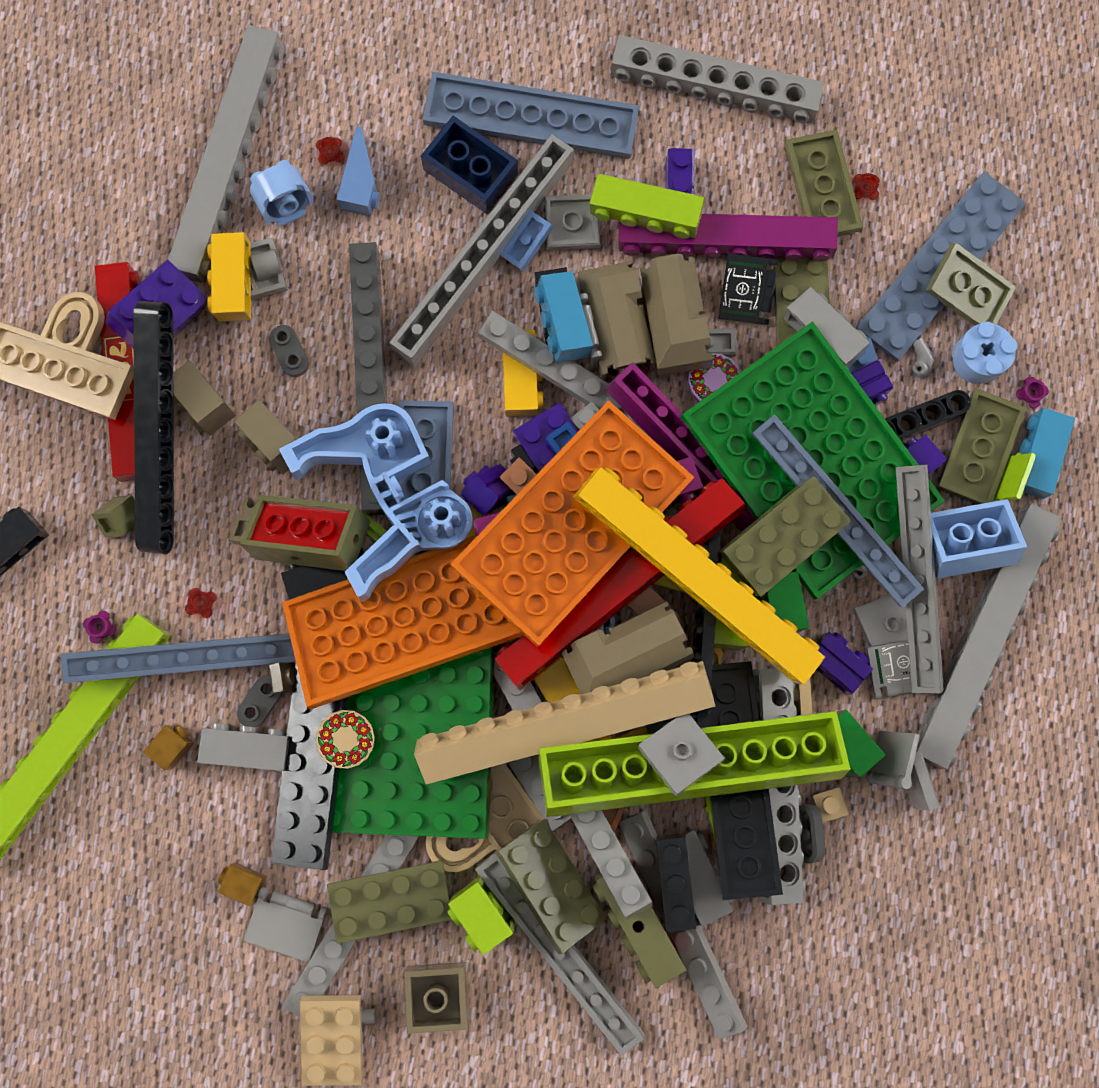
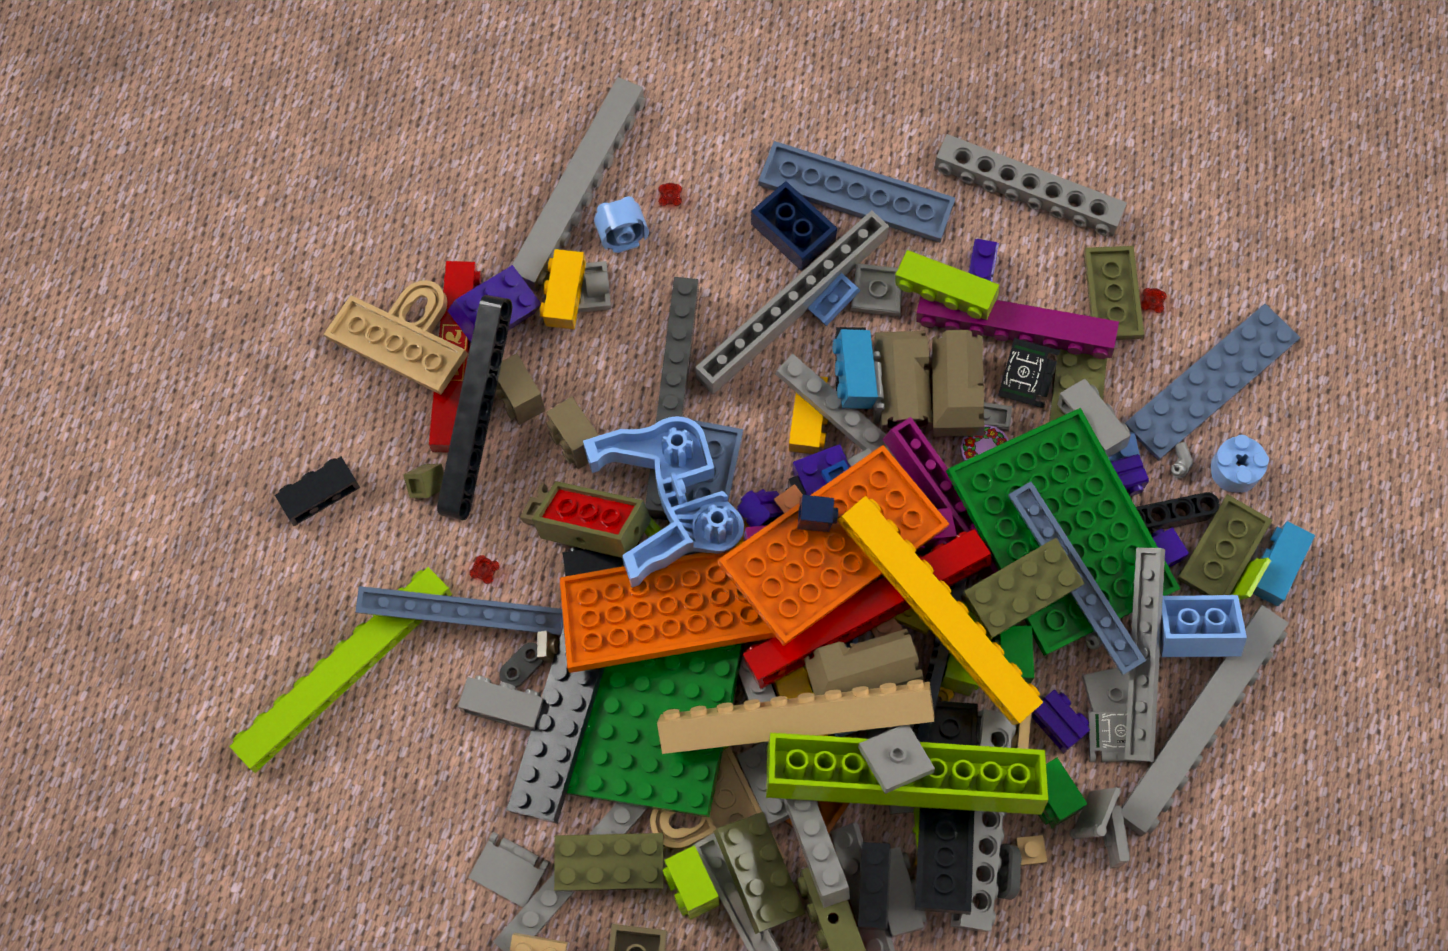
camera: 15 degrees right, 10 degrees down
magenta plate [83,611,116,644] -> none
pearl gold brick [143,724,194,770] -> none
pearl gold brick [218,863,267,906] -> none
dark grey plate [269,325,309,377] -> none
tile [315,710,374,769] -> none
medium blue slope [337,126,380,216] -> none
plate [925,243,1016,326] -> none
magenta plate [1016,377,1049,409] -> none
none -> dark blue brick [797,495,838,532]

